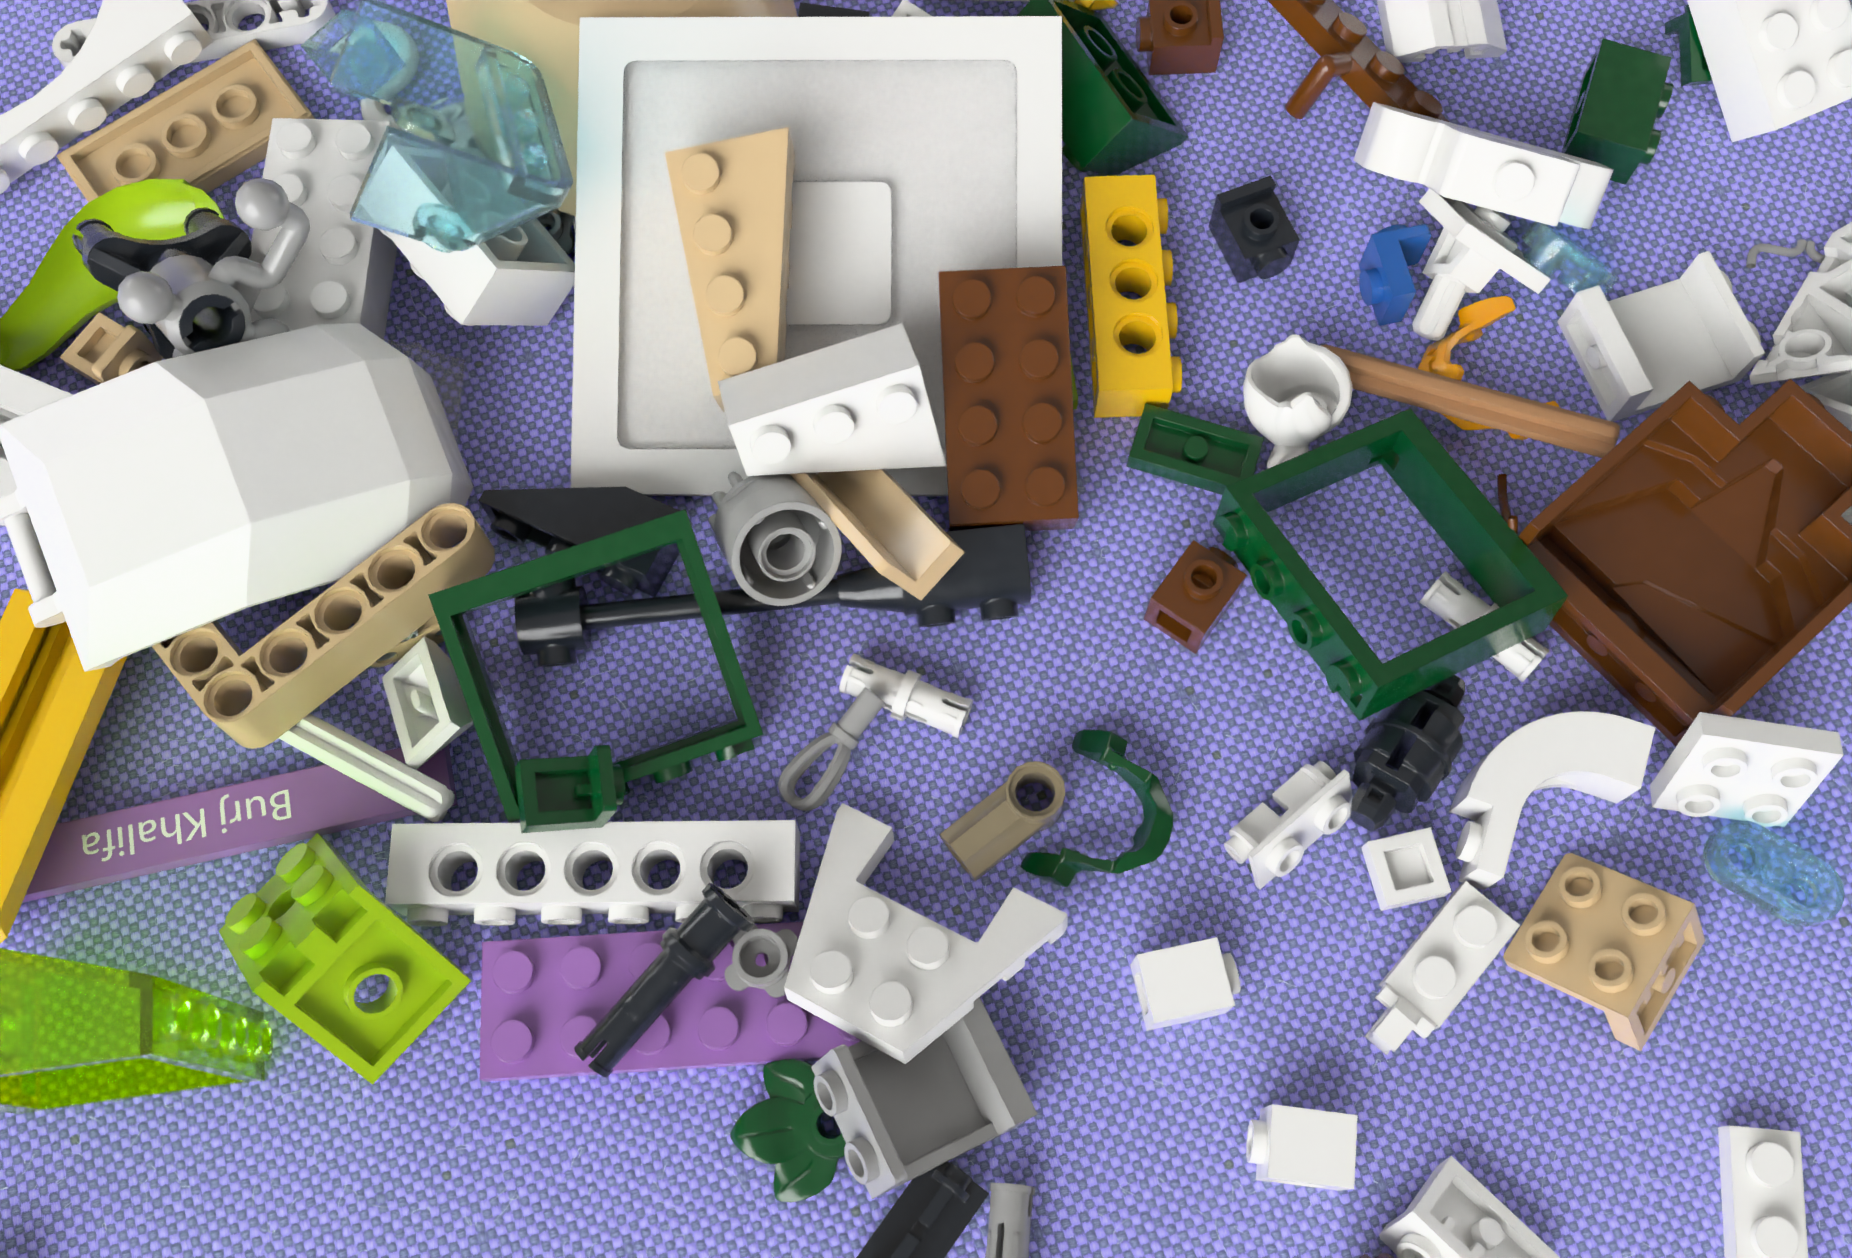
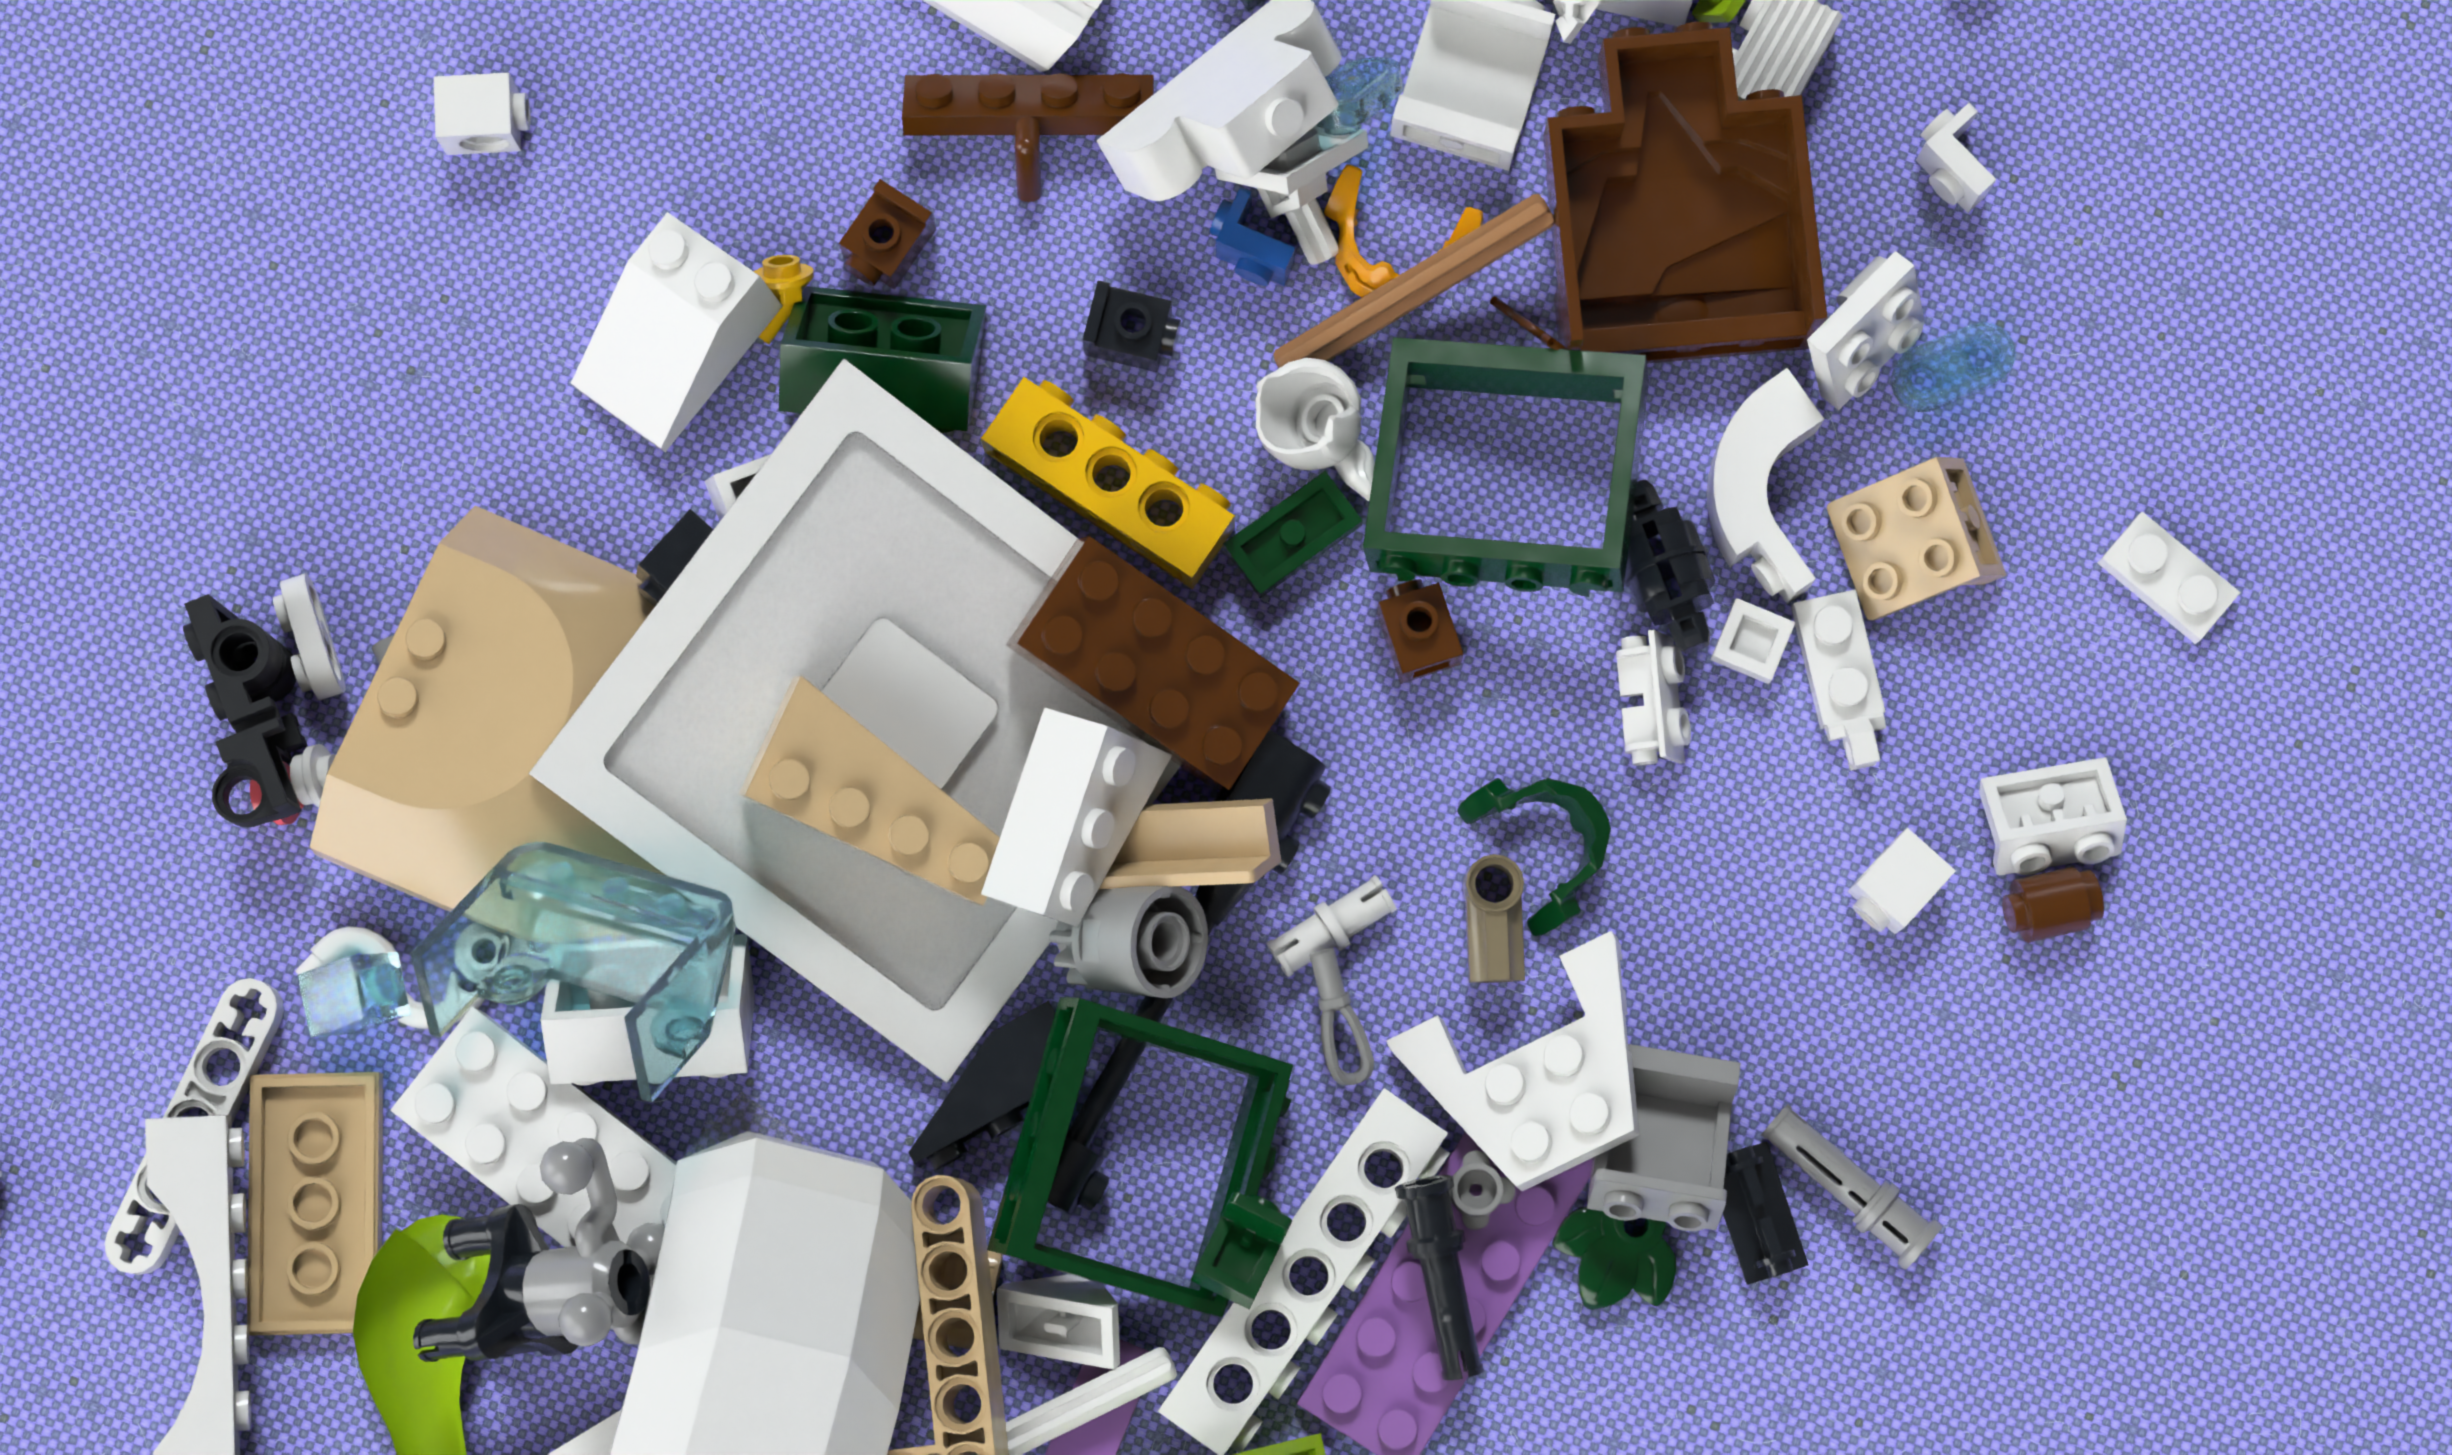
camera: 55 degrees left, 10 degrees up
tan bracket [60,312,163,385] -> none
white brick [1130,937,1241,1031] -> none
white pin [1419,571,1550,682] -> none

